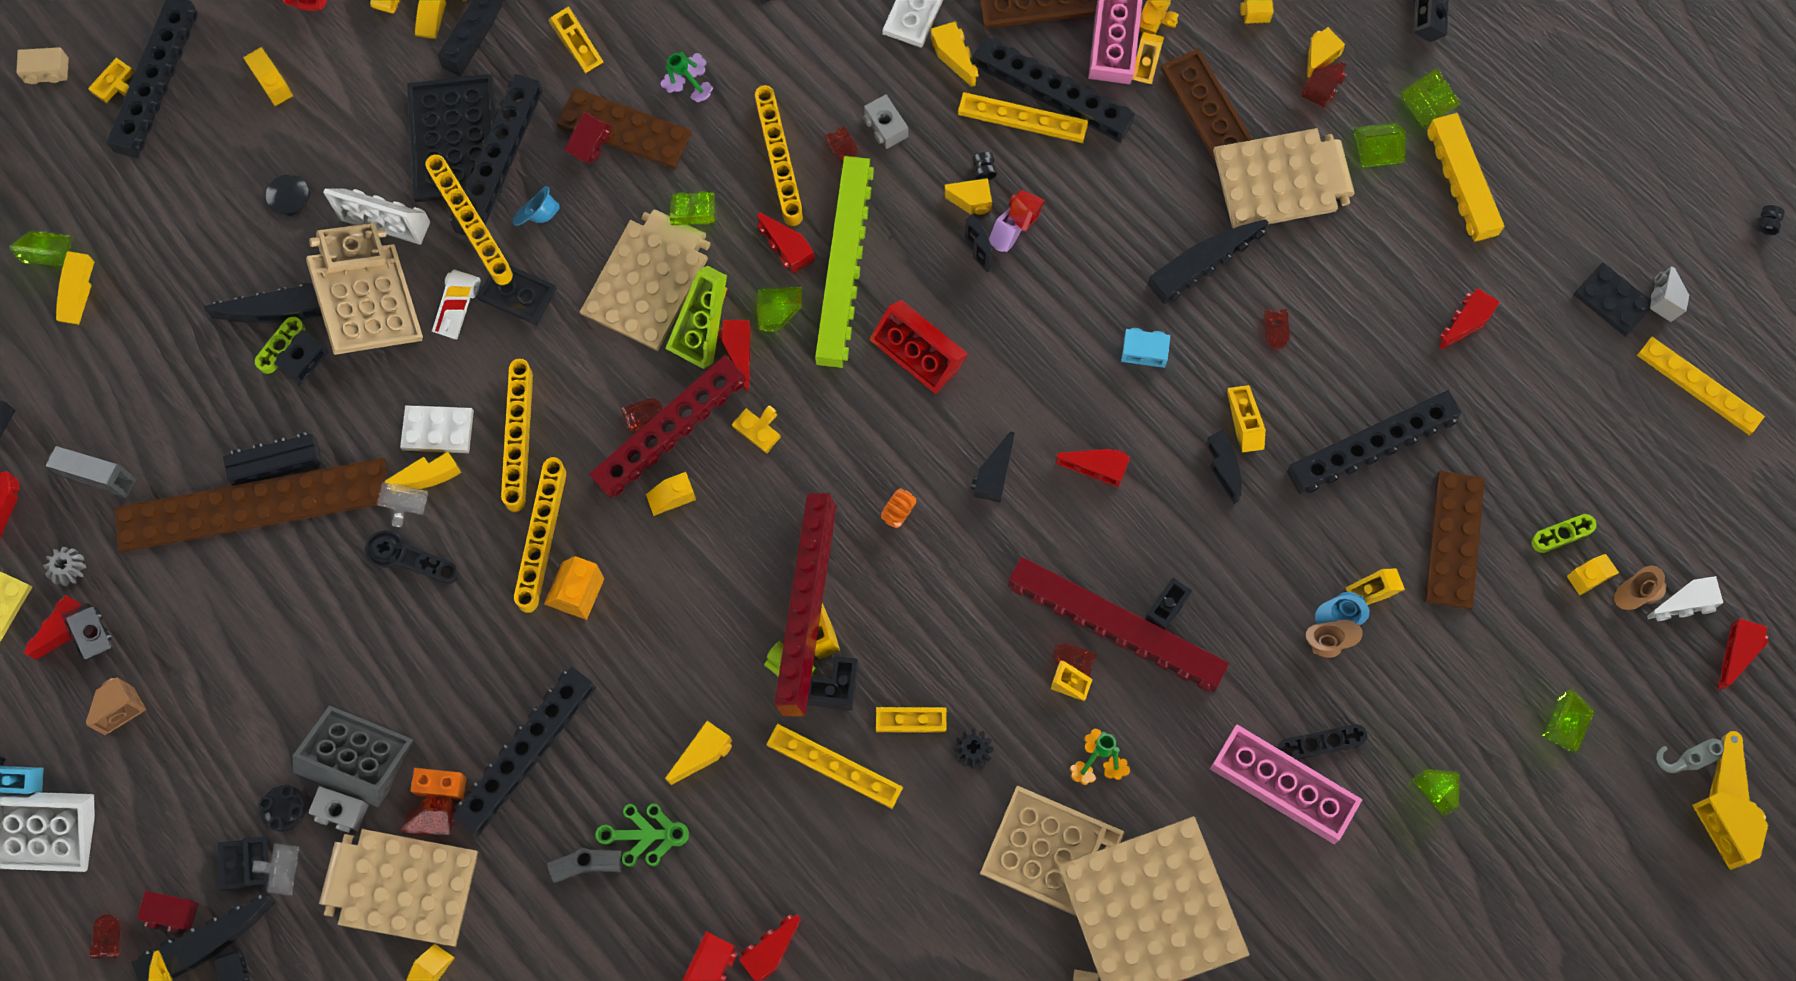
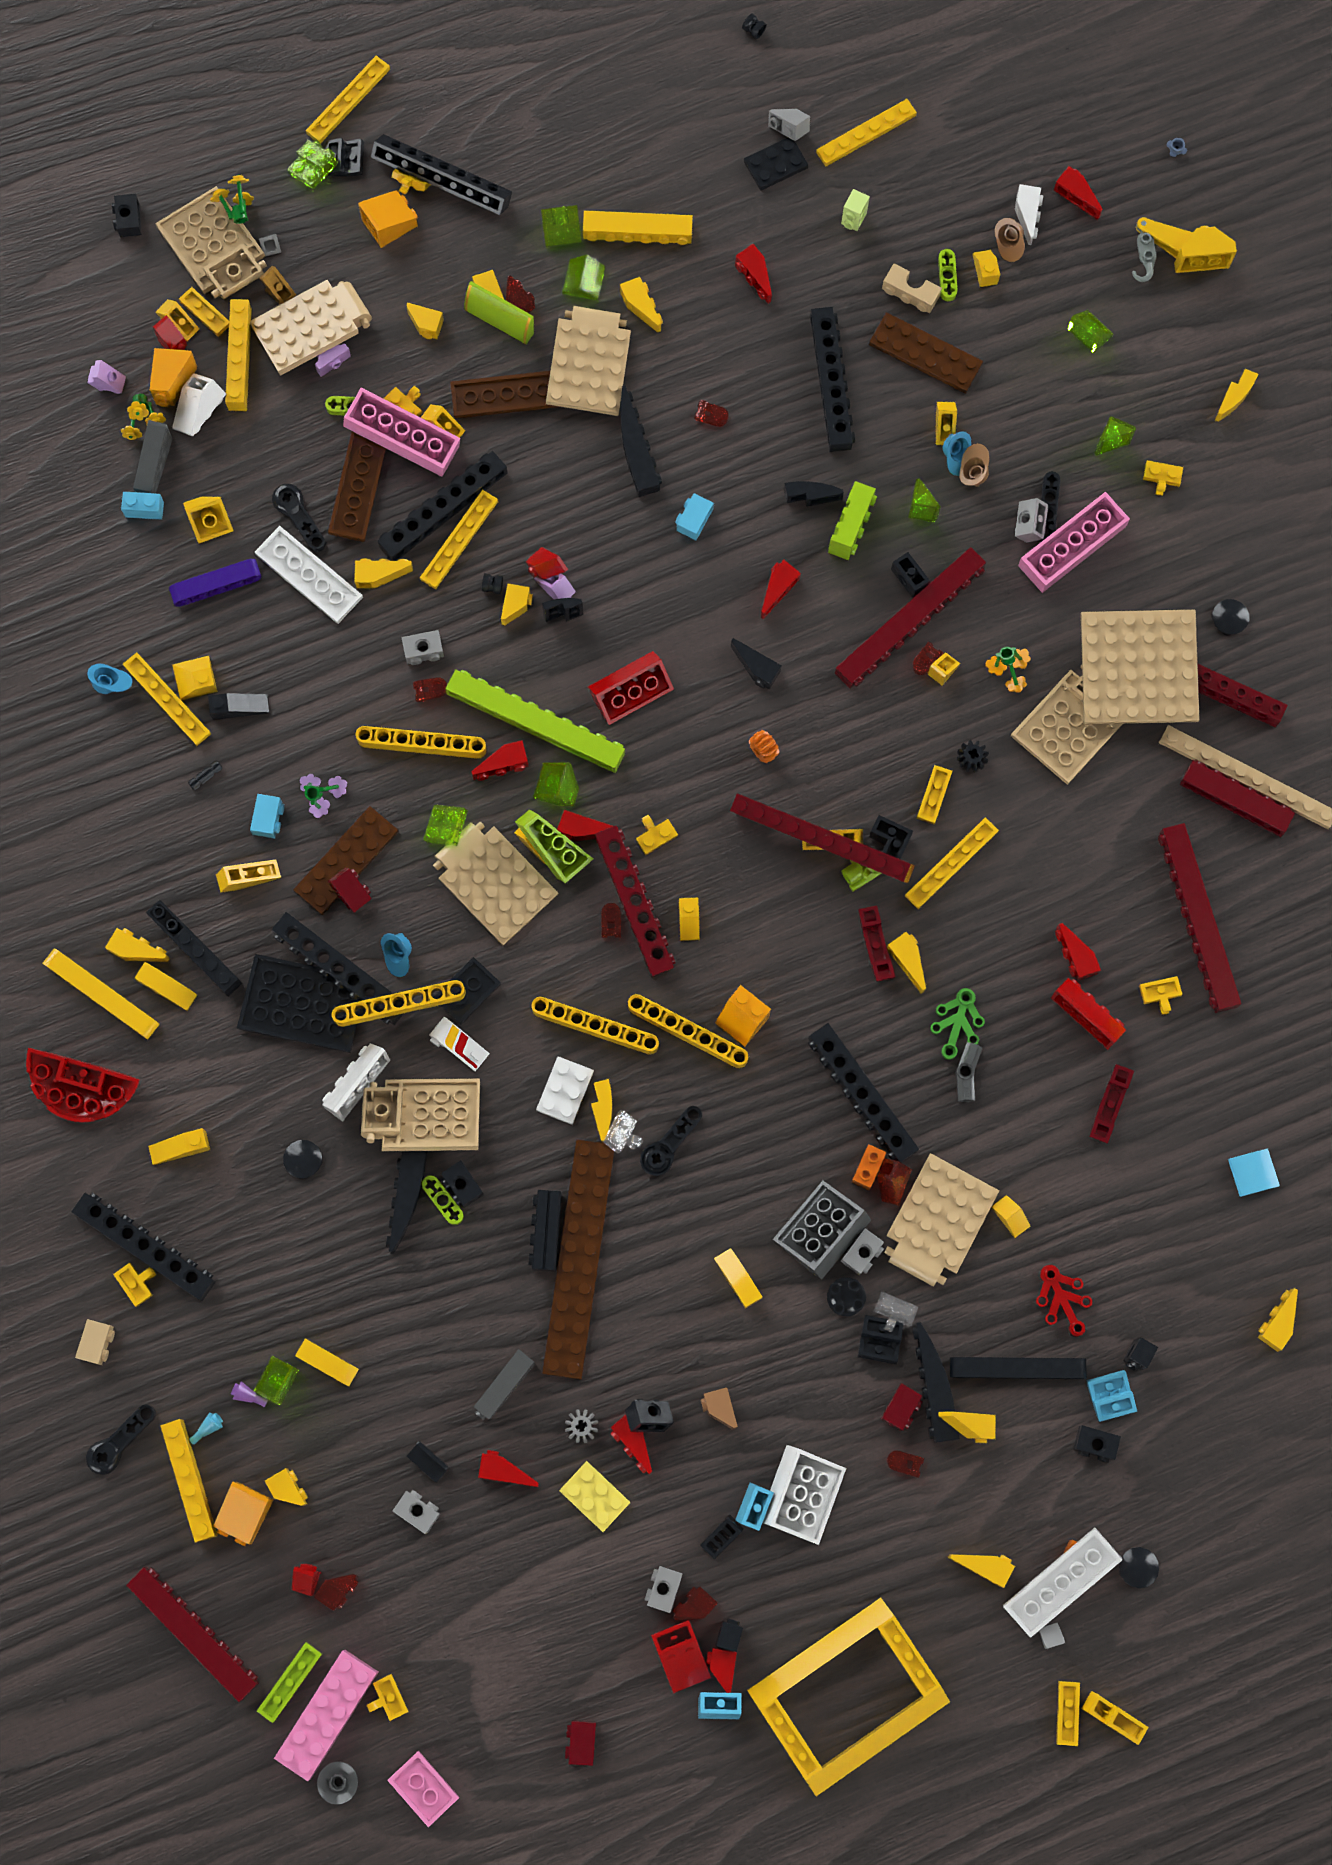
camera: 75 degrees left, 5 degrees up
yellow slope [1227,385,1266,452] -> none
none -> medium lavender cone [231,1381,268,1407]
none -> medium azure brick [250,794,284,839]
none -> lime slope [464,281,534,345]
none -> yellow slope [620,277,663,333]
none -> yellow slope [714,1248,762,1308]
none -> lime wedge [828,481,877,560]
none -> yellowish green brick [841,189,870,231]
none -> dark red slope [858,905,895,982]
none -> tan arch [882,264,942,313]
none -> clear neon green slope [908,478,941,522]
none -> light grey brick [1015,498,1048,543]
none -> yellow plate [1143,460,1183,496]
none -> yellow slope [1215,369,1259,421]

